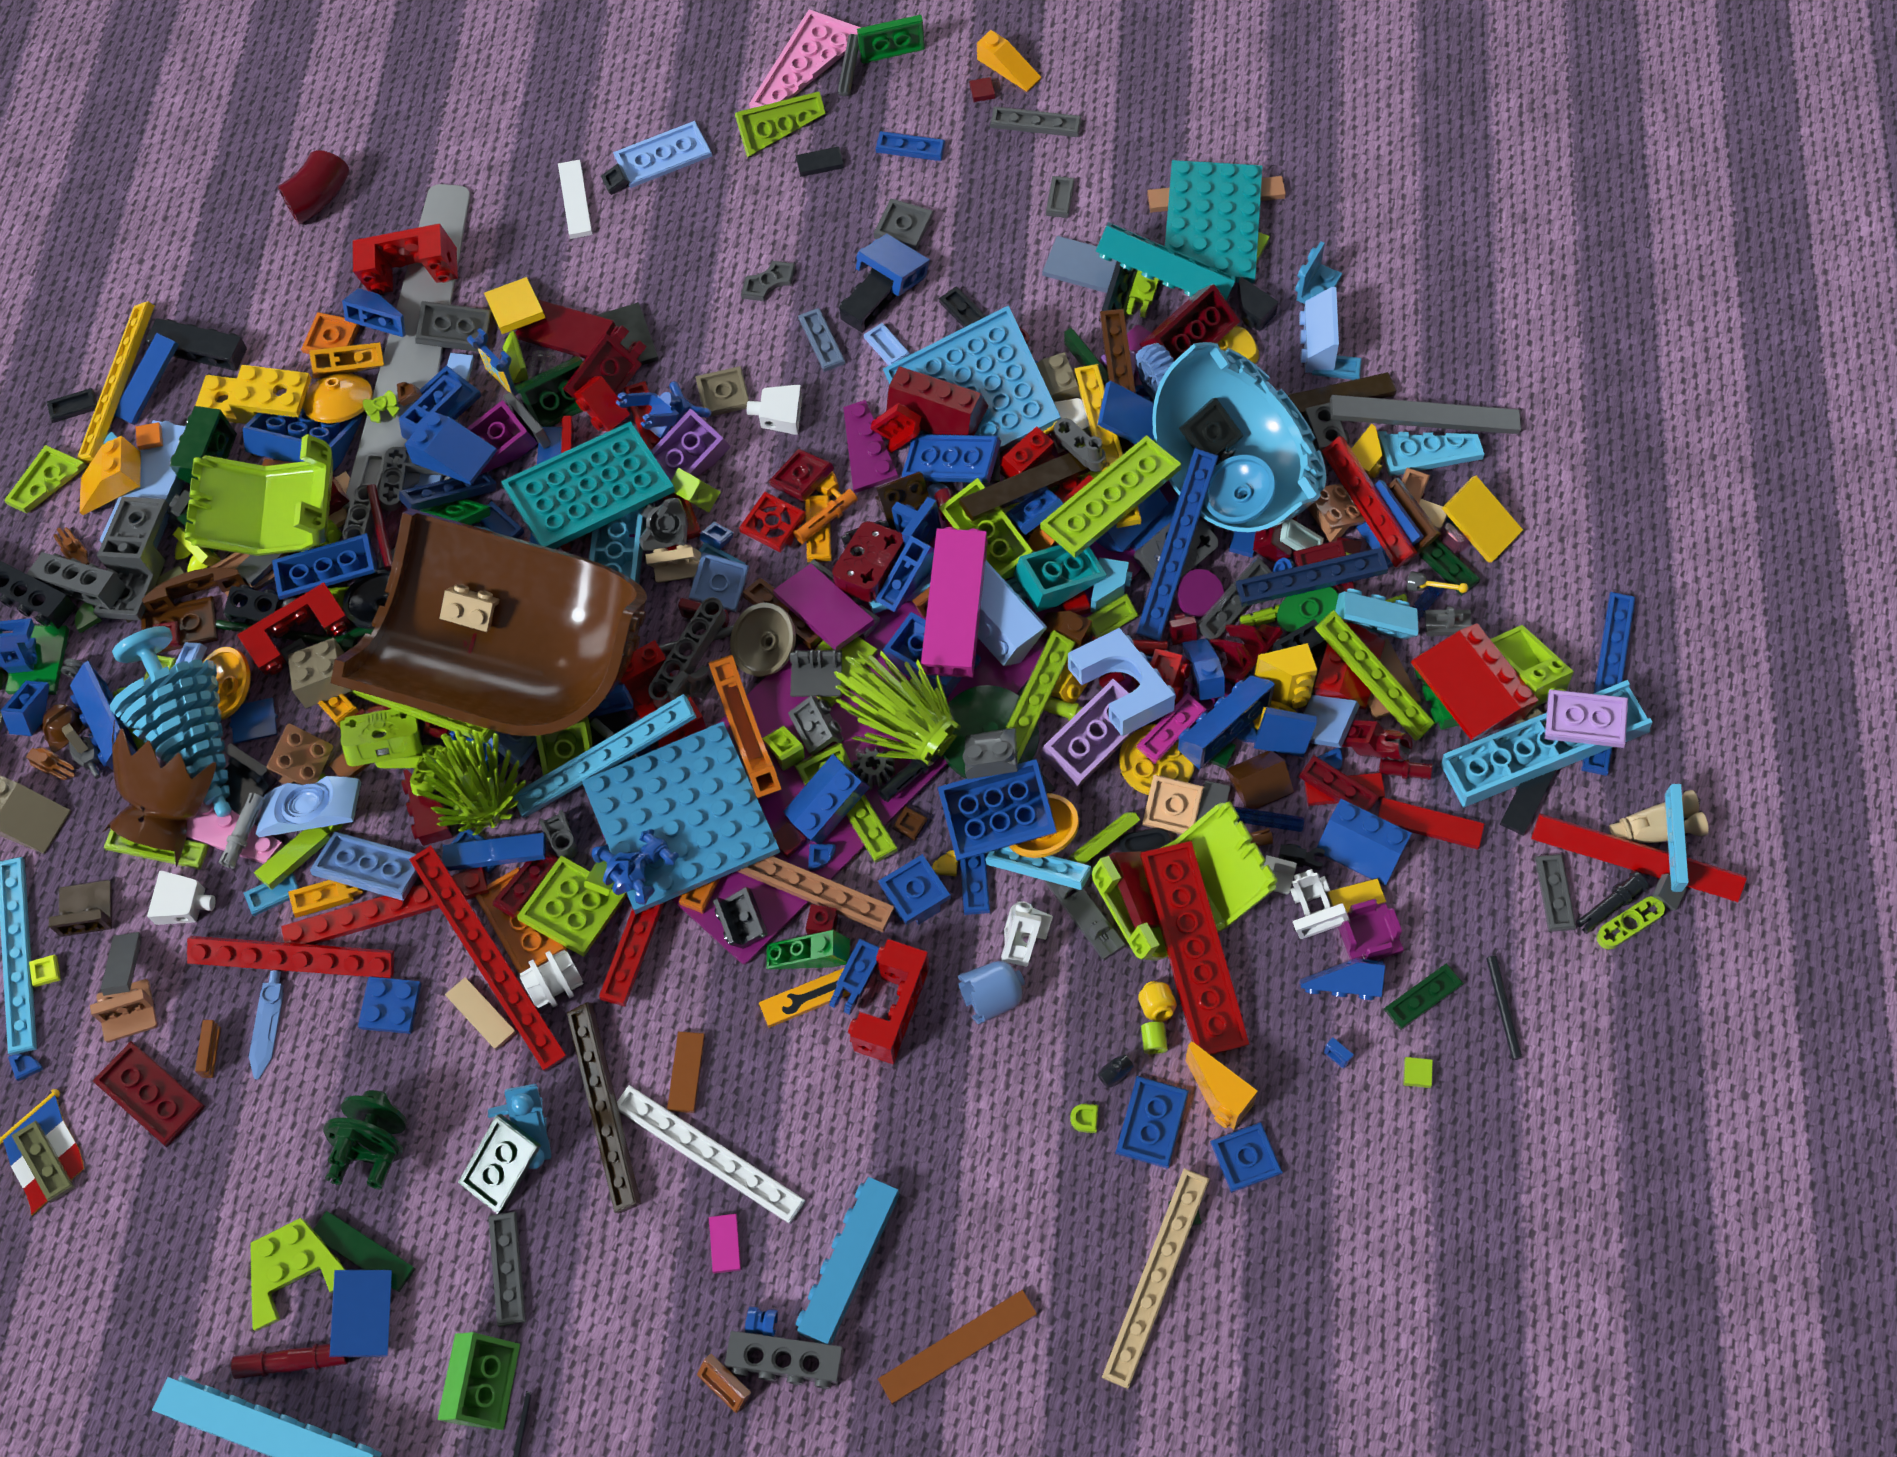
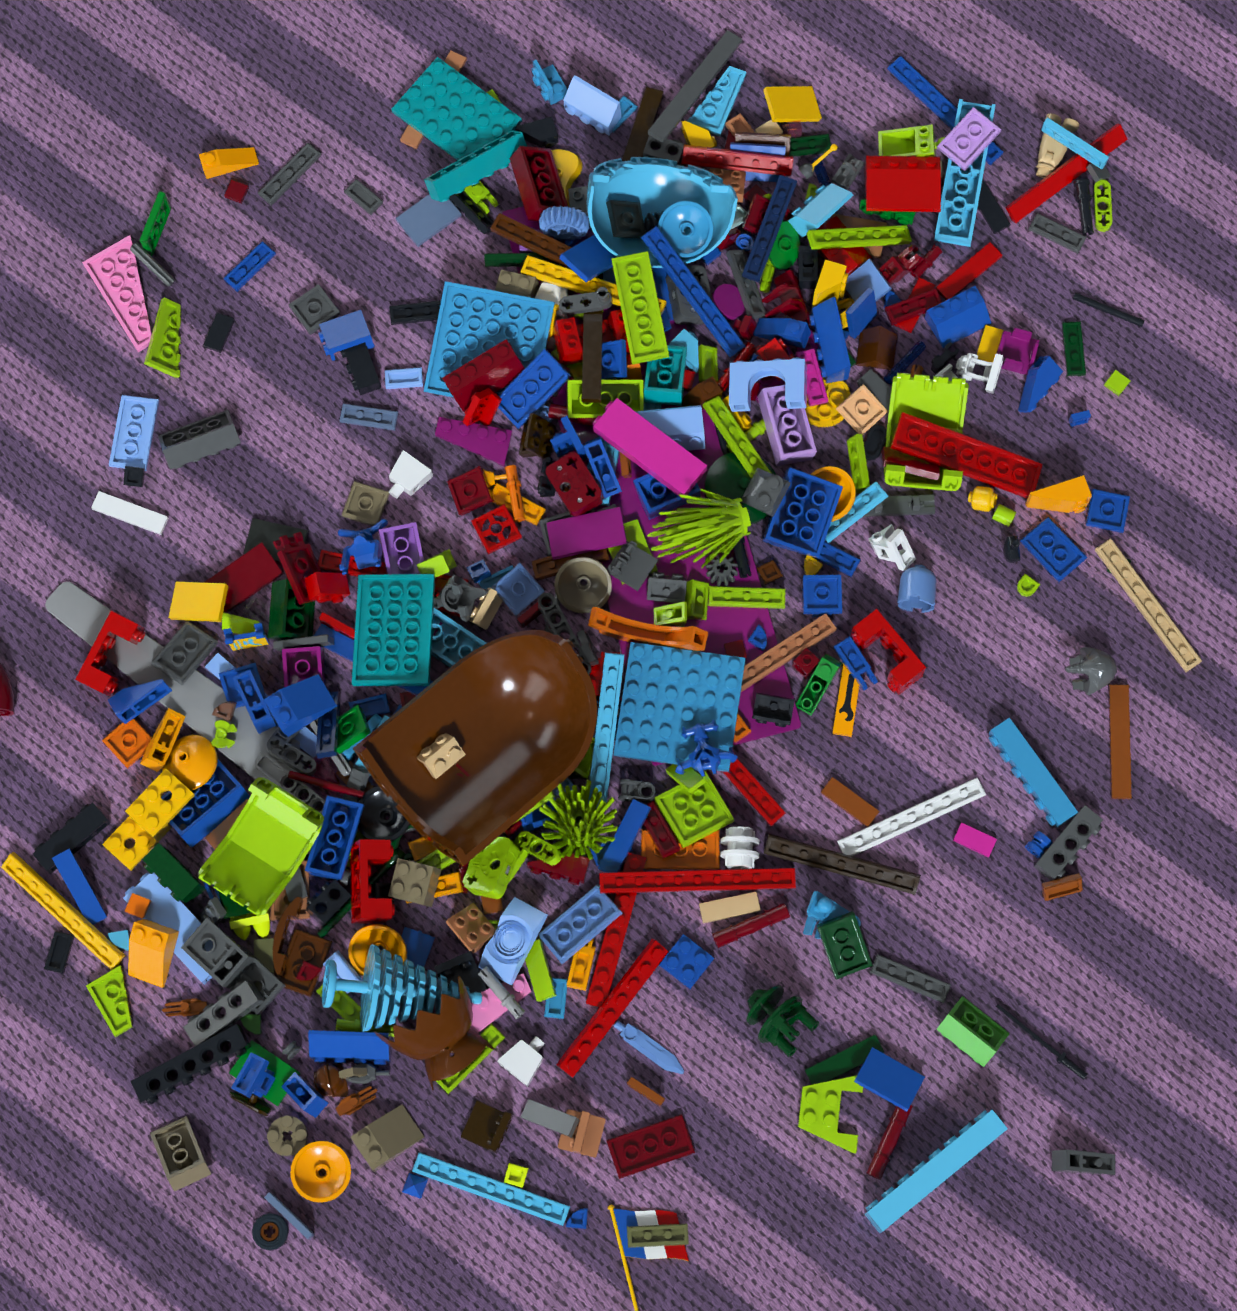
camera: 60 degrees left, 10 degrees up
dark grey tile [741,261,796,301] -> none
blue slope [783,754,870,844] -> none
none -> dark grey slope [158,410,241,469]
none -> dark red piece [712,903,790,948]
none -> dark grey piece [1065,647,1117,695]

